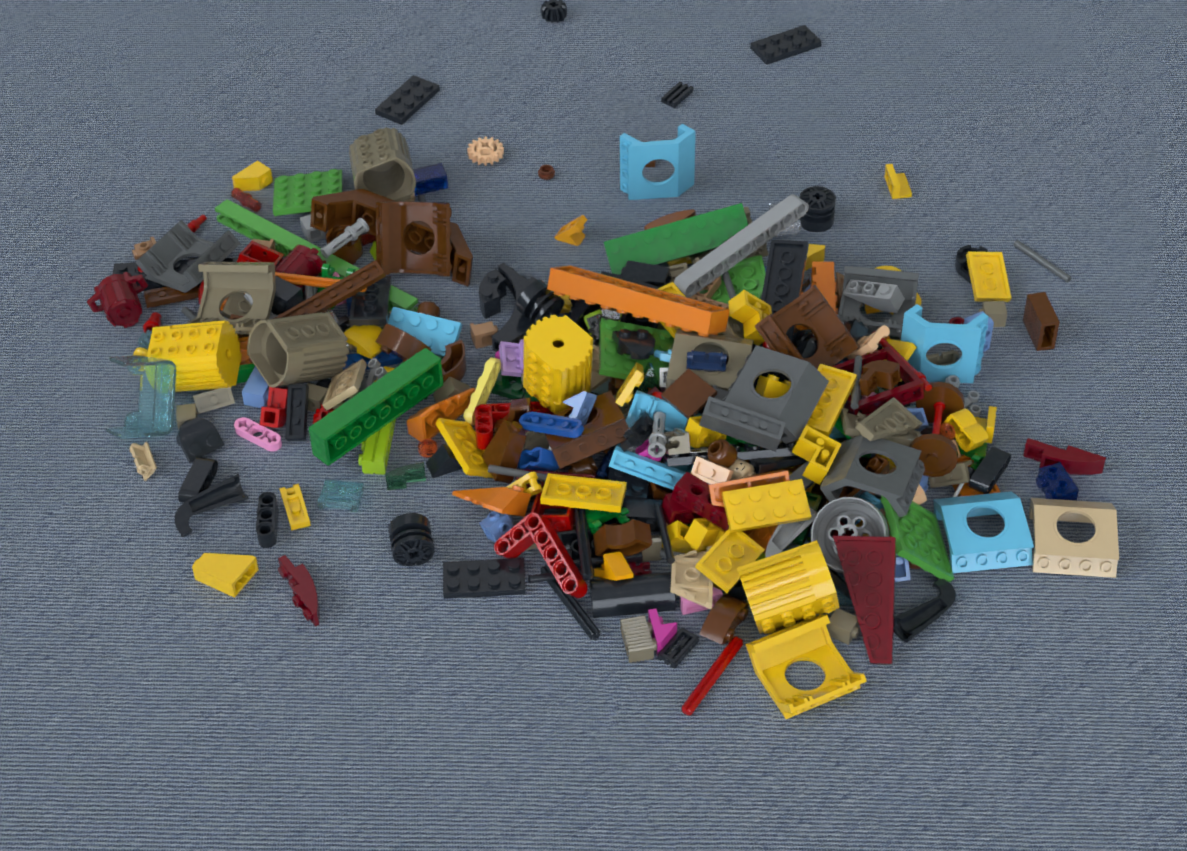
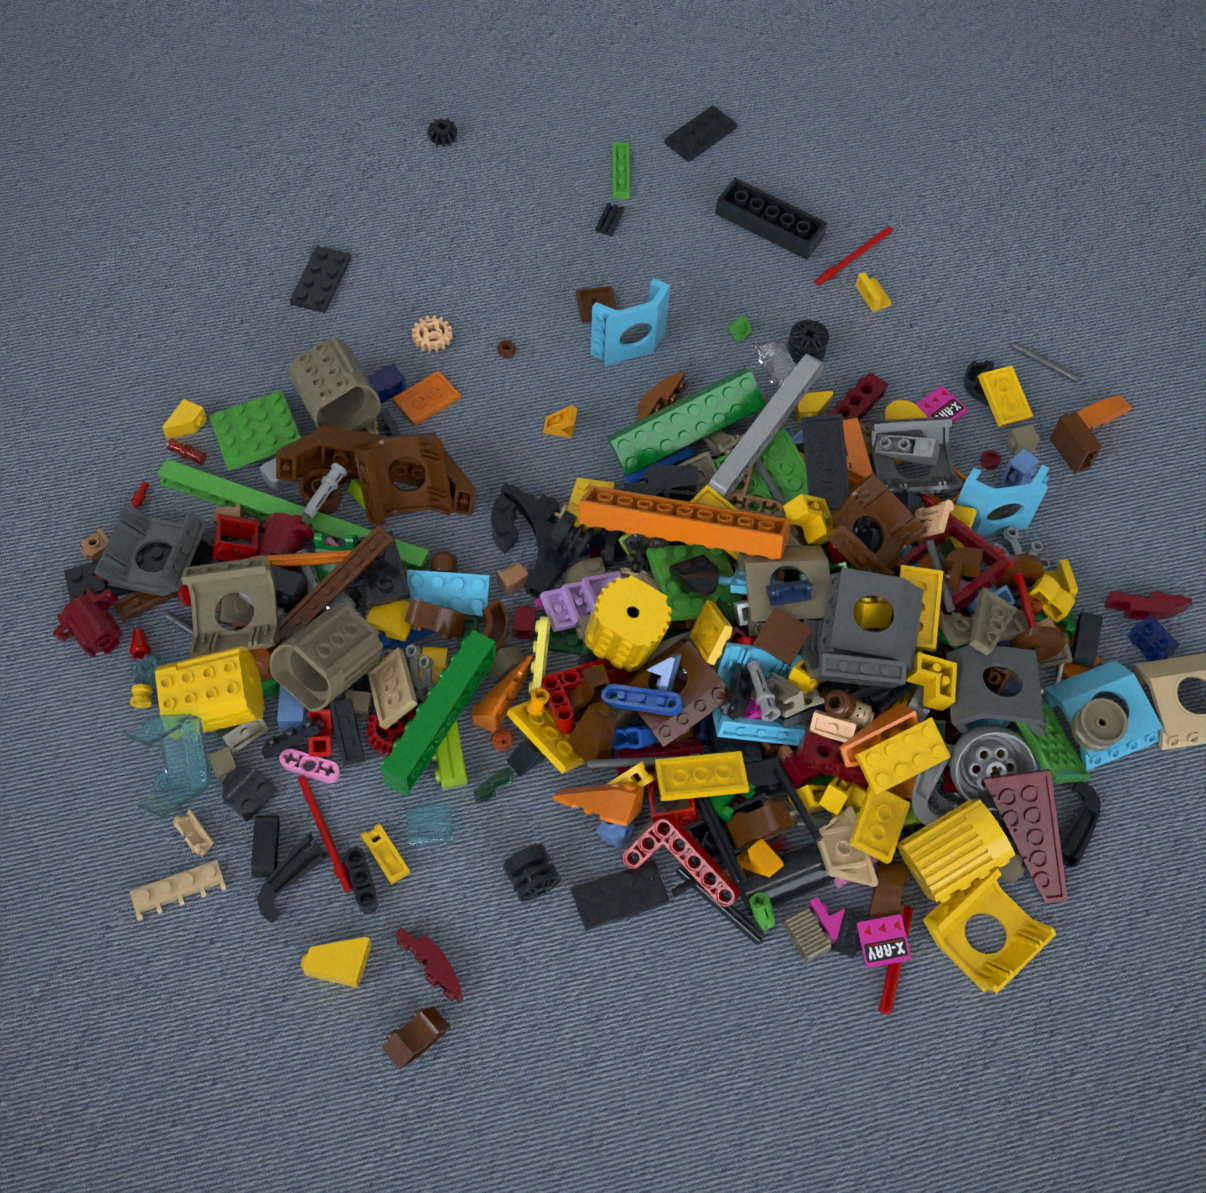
camera: 20 degrees left, 15 degrees up
none -> tan hinge [130,860,227,921]
none -> black plate [261,716,324,759]
none -> red bar [298,776,353,893]
none -> reddish brown brick [382,1006,451,1069]
none -> orange tile [392,370,461,427]
none -> dark red brick [513,606,537,640]
none -> light orange bush [526,688,550,716]
none -> bright green tile [612,142,630,199]
none -> black brick [715,178,827,260]
none -> bright green tile [727,315,752,342]
none -> bright green hinge [749,892,775,932]
none -> red bar [815,226,892,286]
none -> dark red brick [826,372,888,422]
none -> tile [857,914,912,969]
none -> dark pink tile [915,385,968,424]
none -> dark tan wheel [1071,698,1128,752]
none -> orange slope [1077,395,1132,430]

